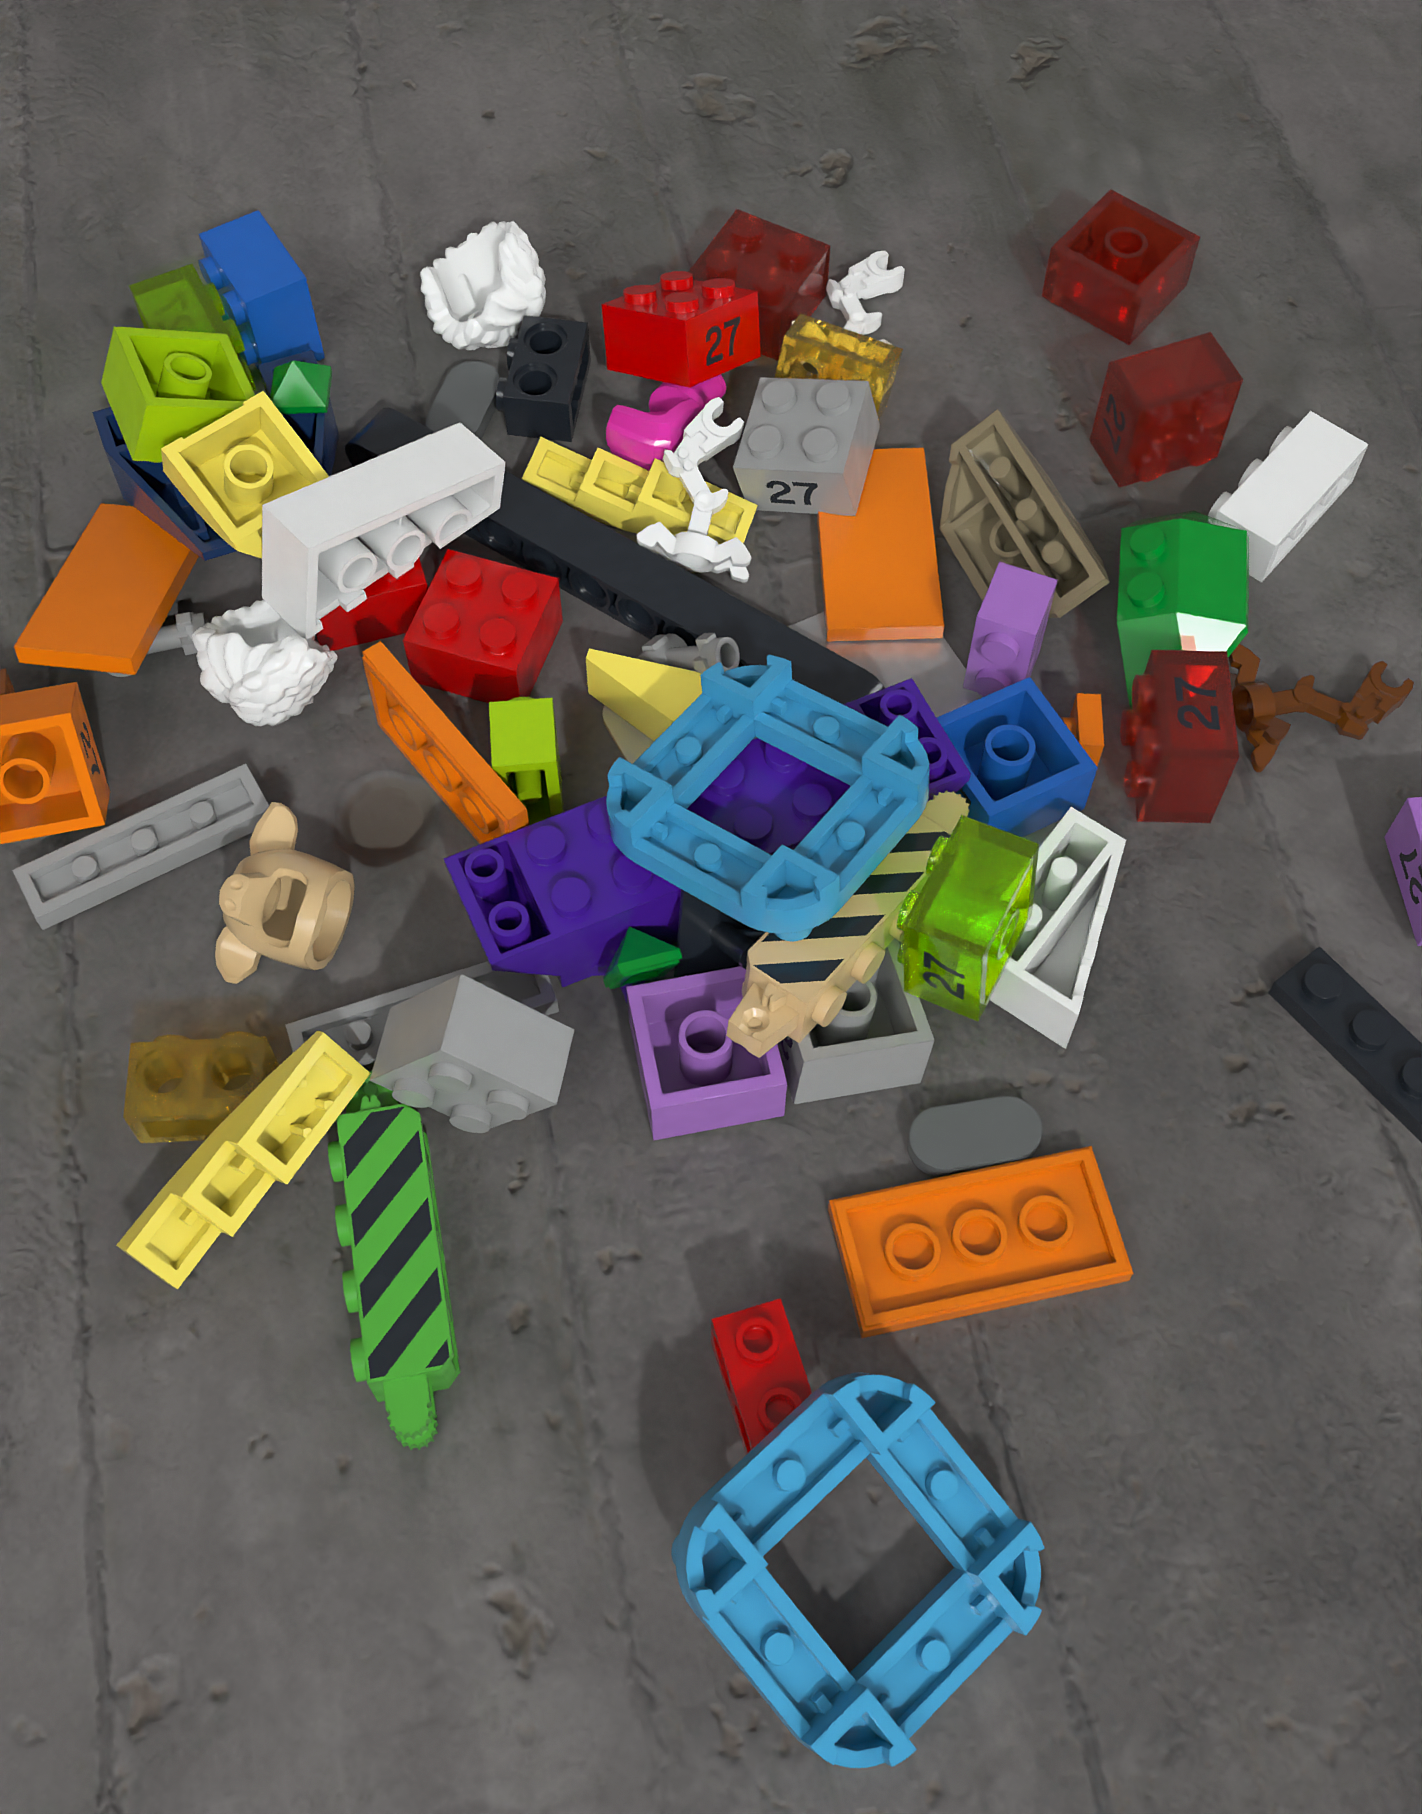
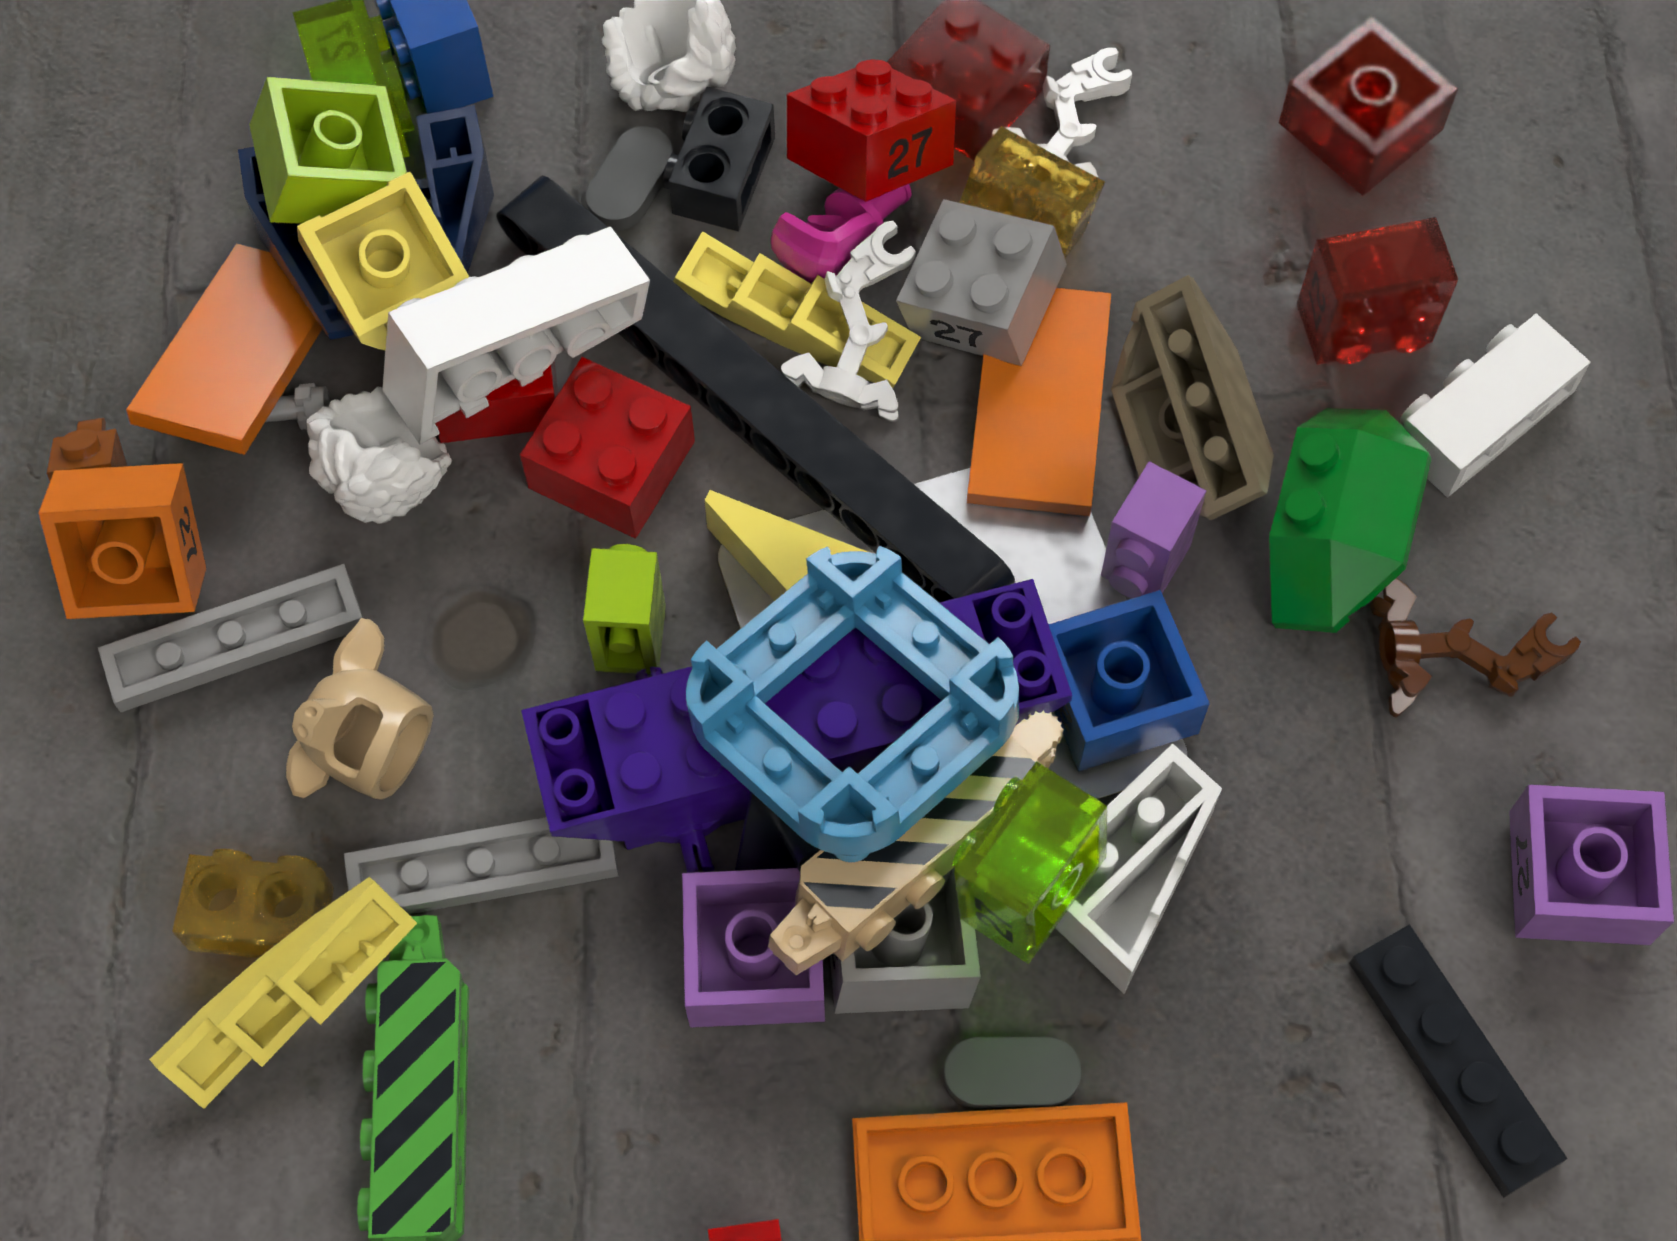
camera: 10 degrees right, 5 degrees up
green slope [270,361,332,414] -> none
orange tile [362,641,529,844] -> none
light grey brick [369,974,574,1133] -> none
green slope [603,927,682,990] -> none
light grey bar [636,633,740,674] -> none
orange plate [1061,693,1104,766] -> none
clear red brick [1120,650,1239,823] -> none

